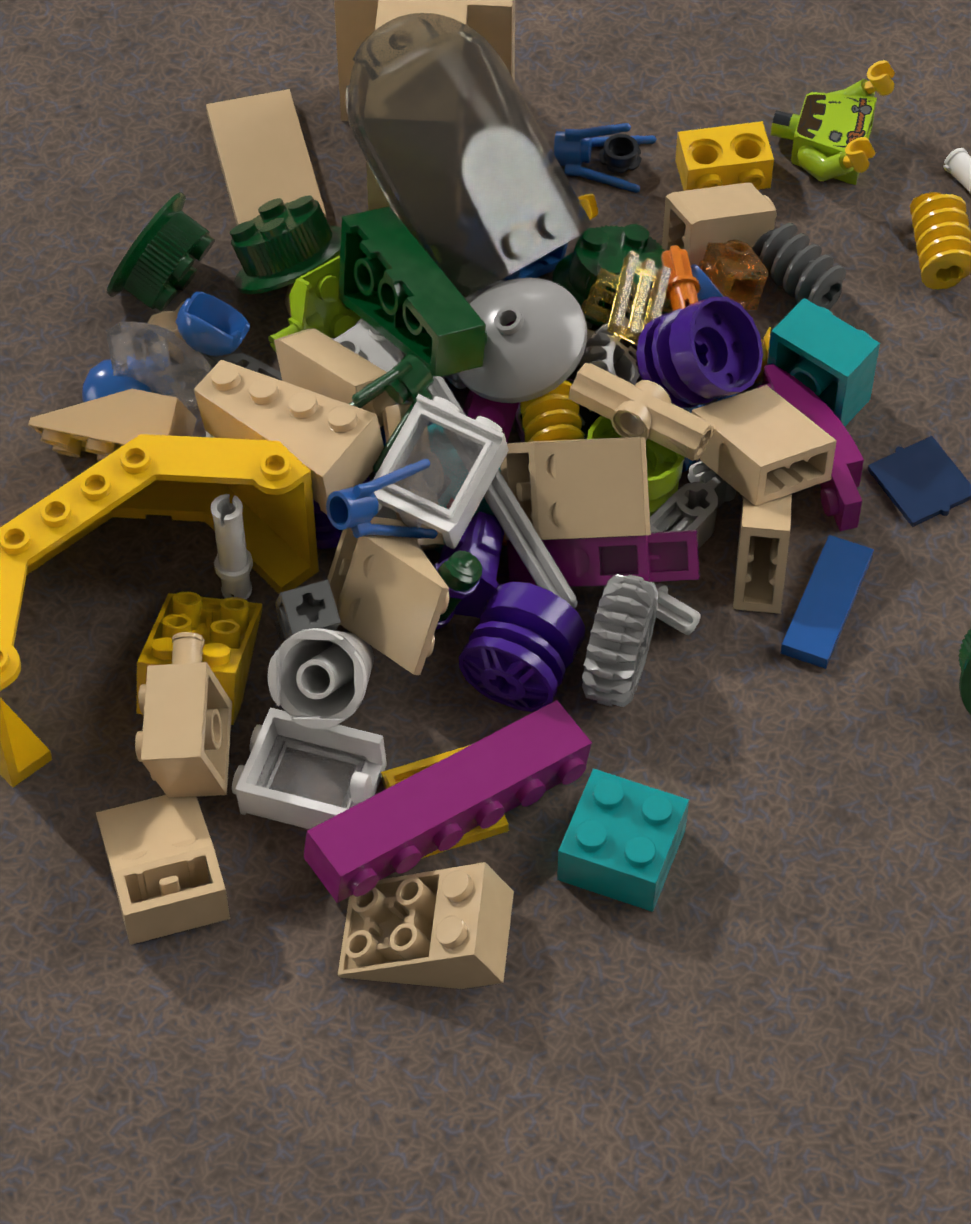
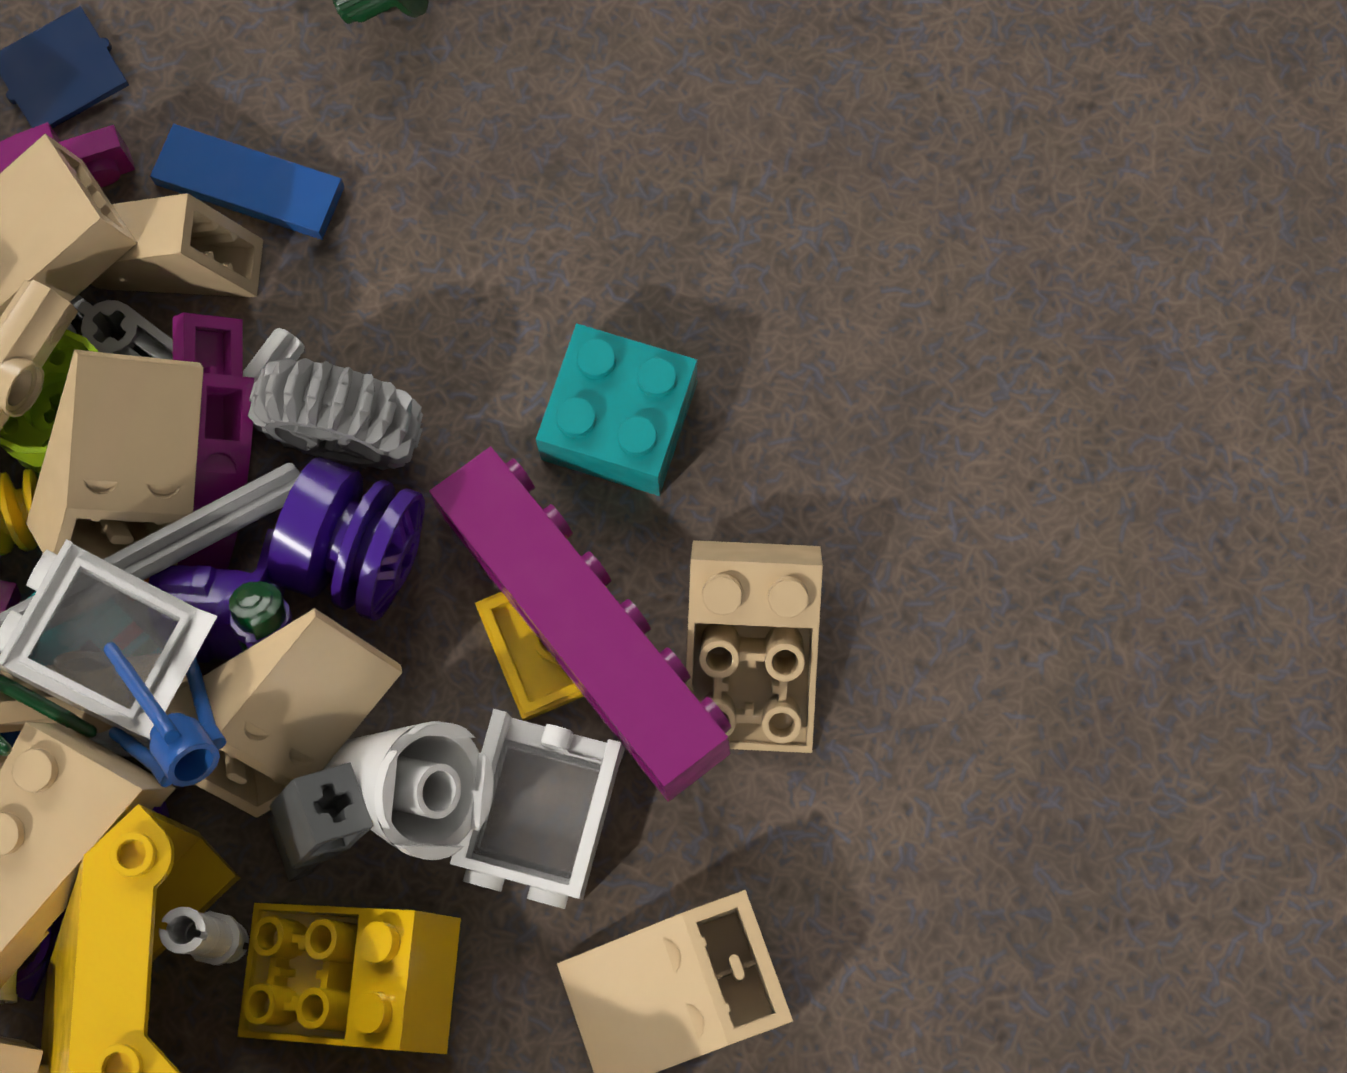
camera: 90 degrees left, 20 degrees up
tan brick [135,632,232,798] -> none

